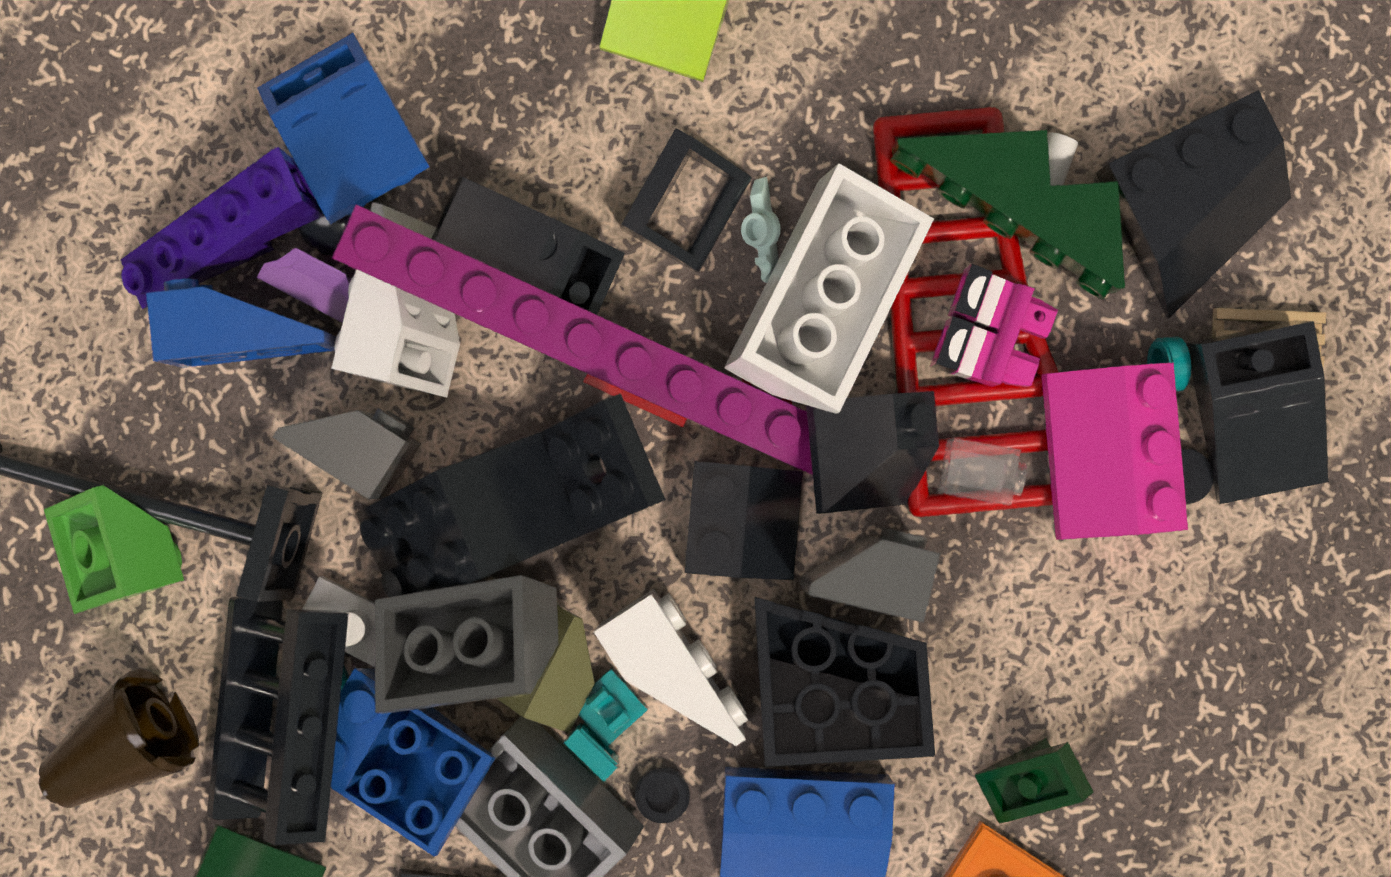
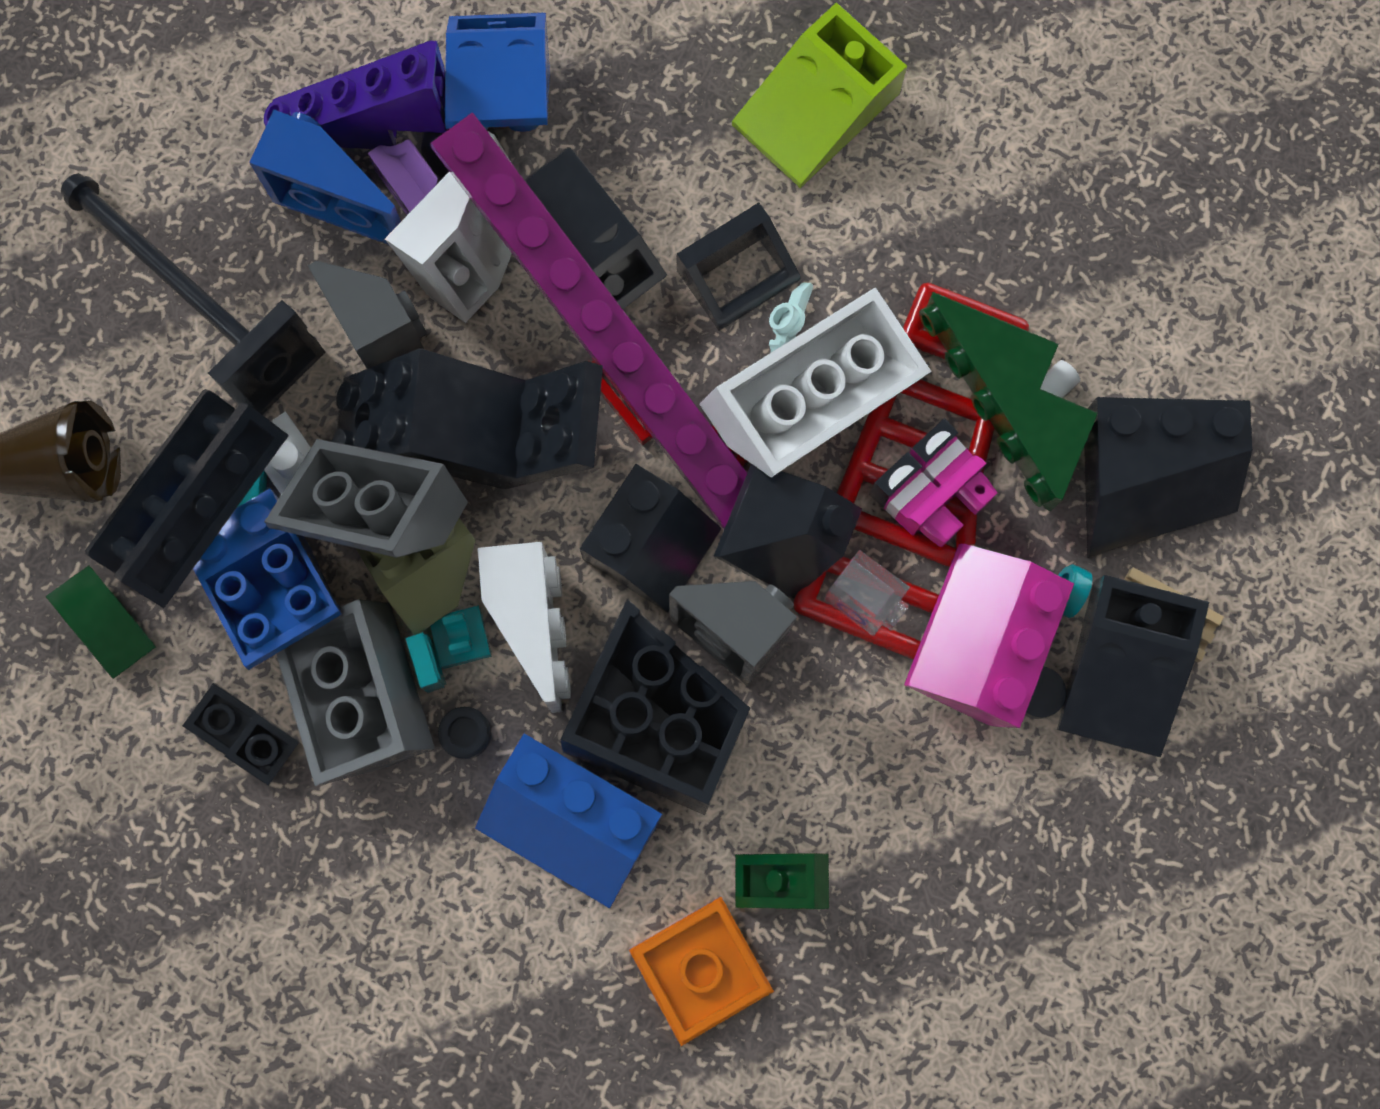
camera: 25 degrees right, 10 degrees down
bright green slope [44,485,184,614] -> none

